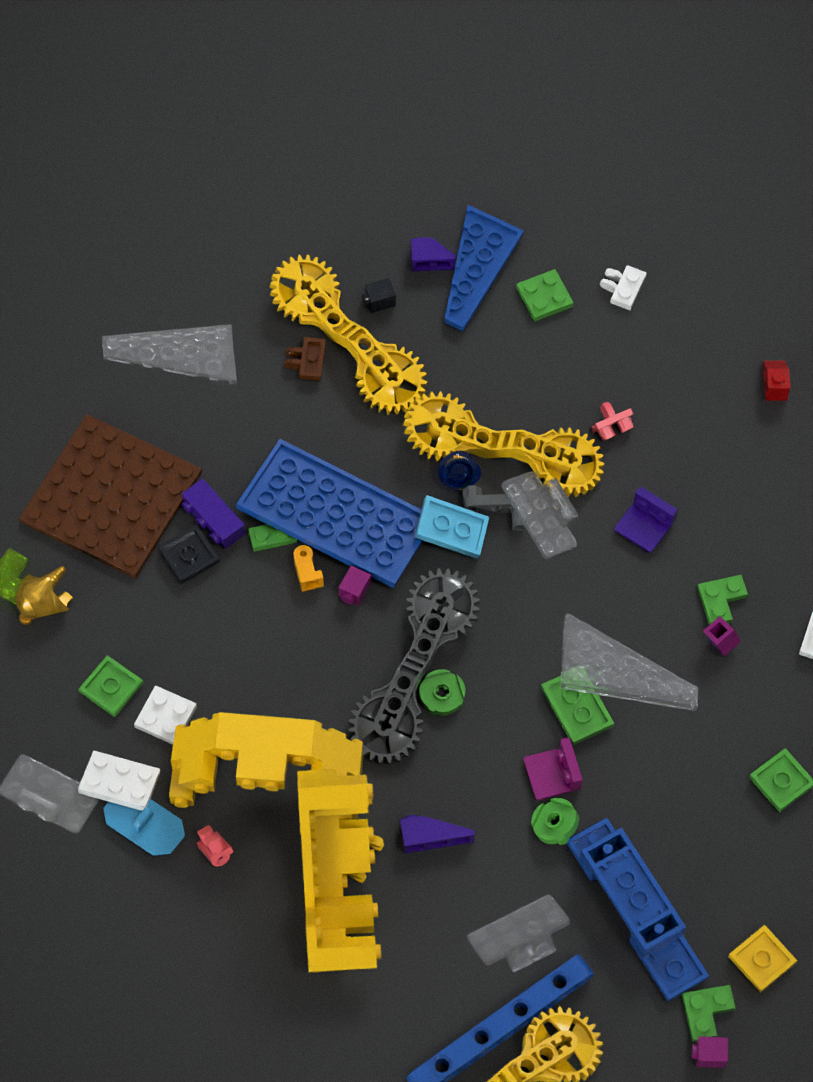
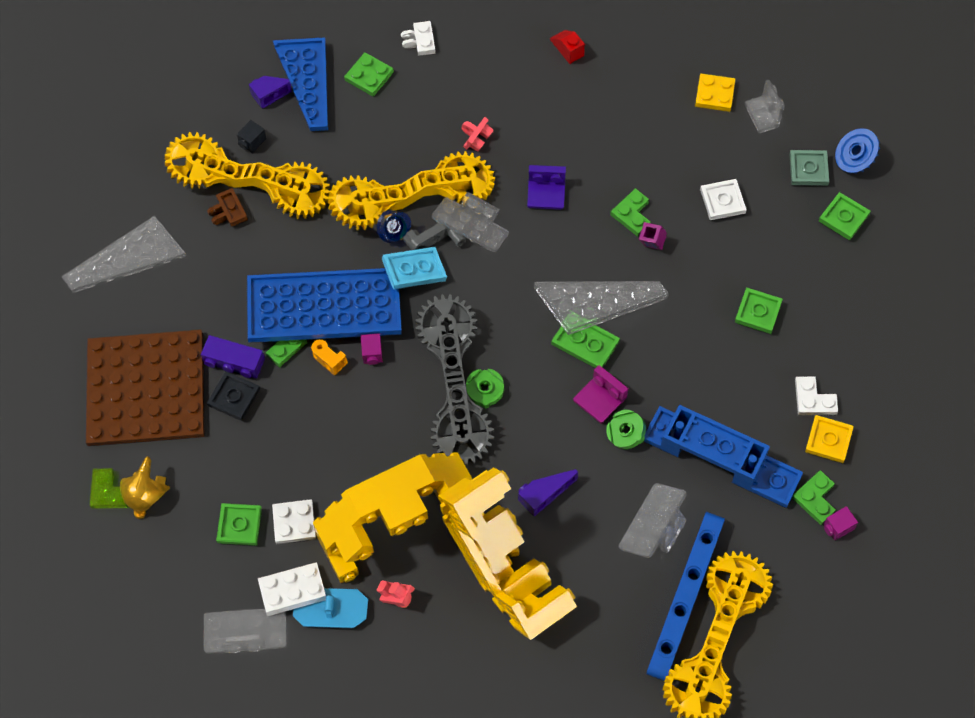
camera: 30 degrees left, 0 degrees up
none -> white plate [795,377,838,415]

